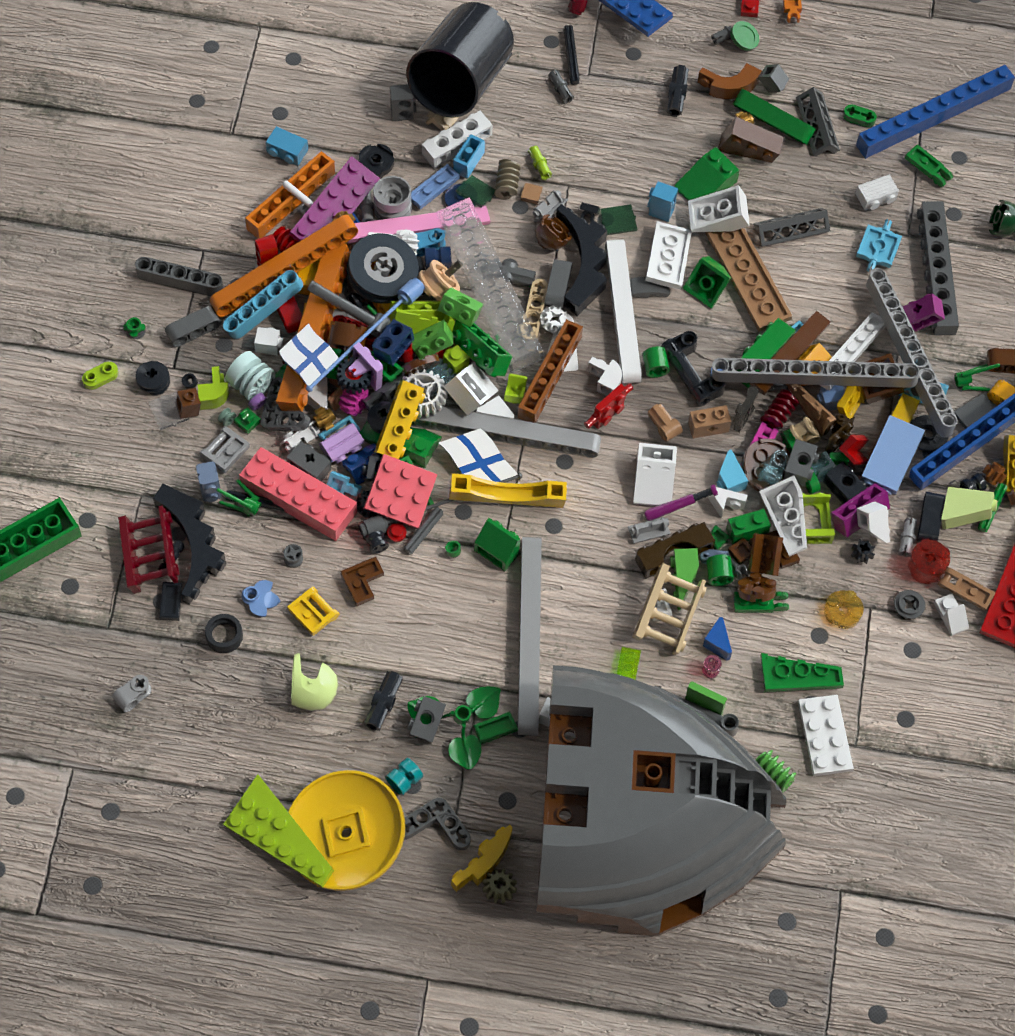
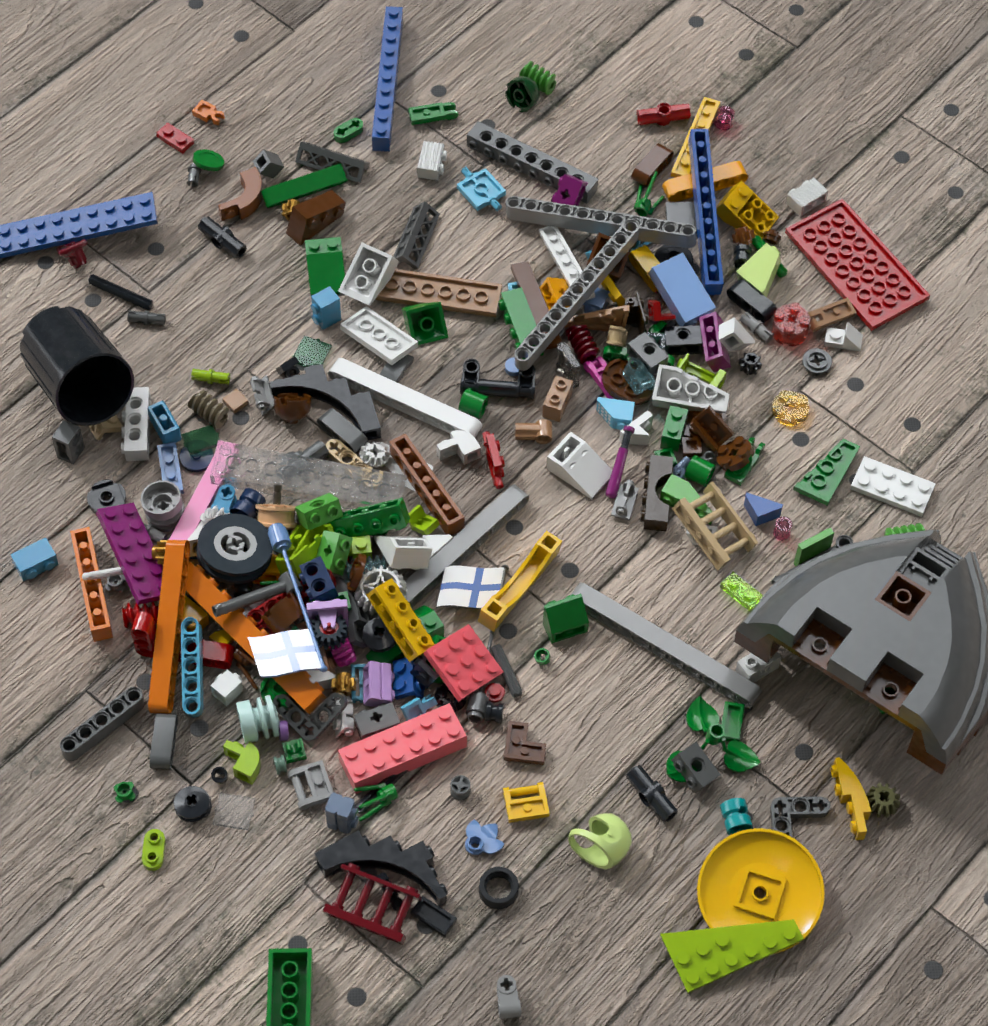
camera: 55 degrees left, 5 degrees down
reddish brown brick [175,388,201,419] -> none

